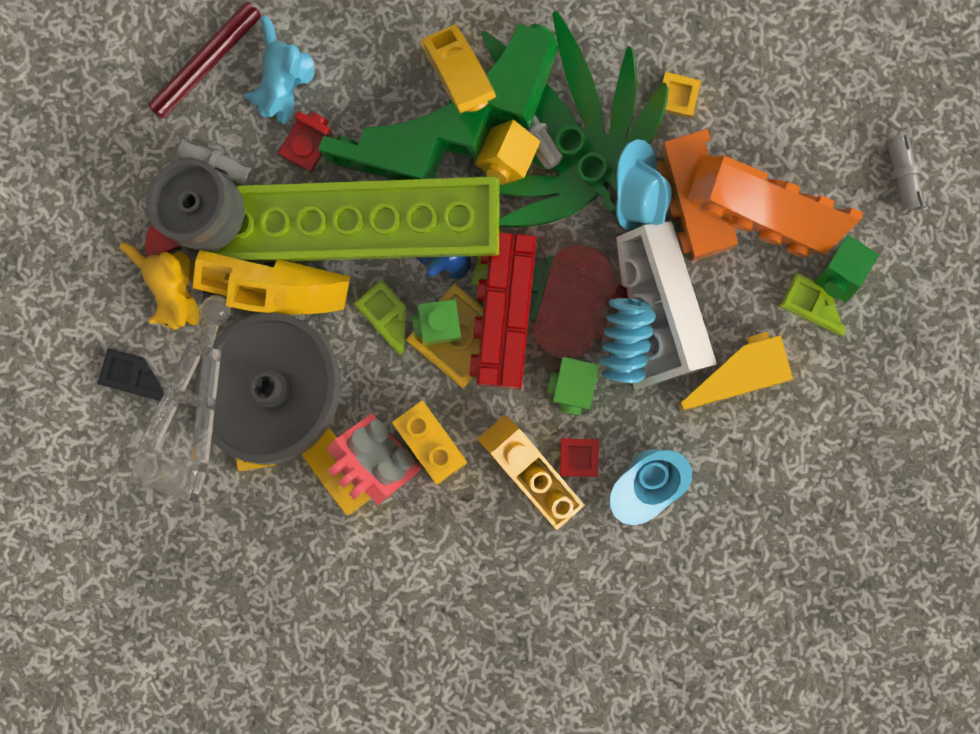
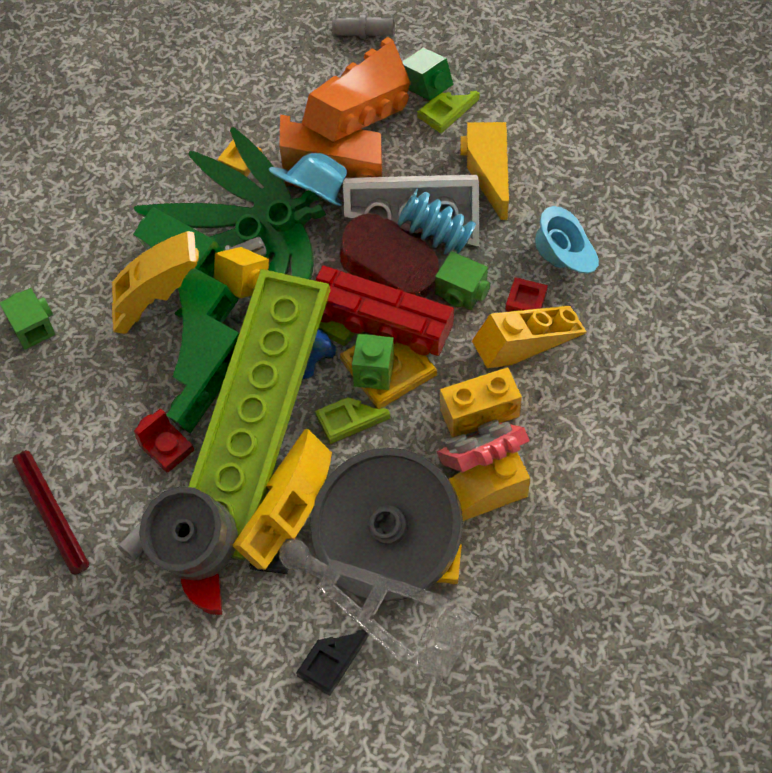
camera: 70 degrees left, 25 degrees down
yellow animal [119,242,199,330] -> none
medium azure animal [244,16,315,124] -> none

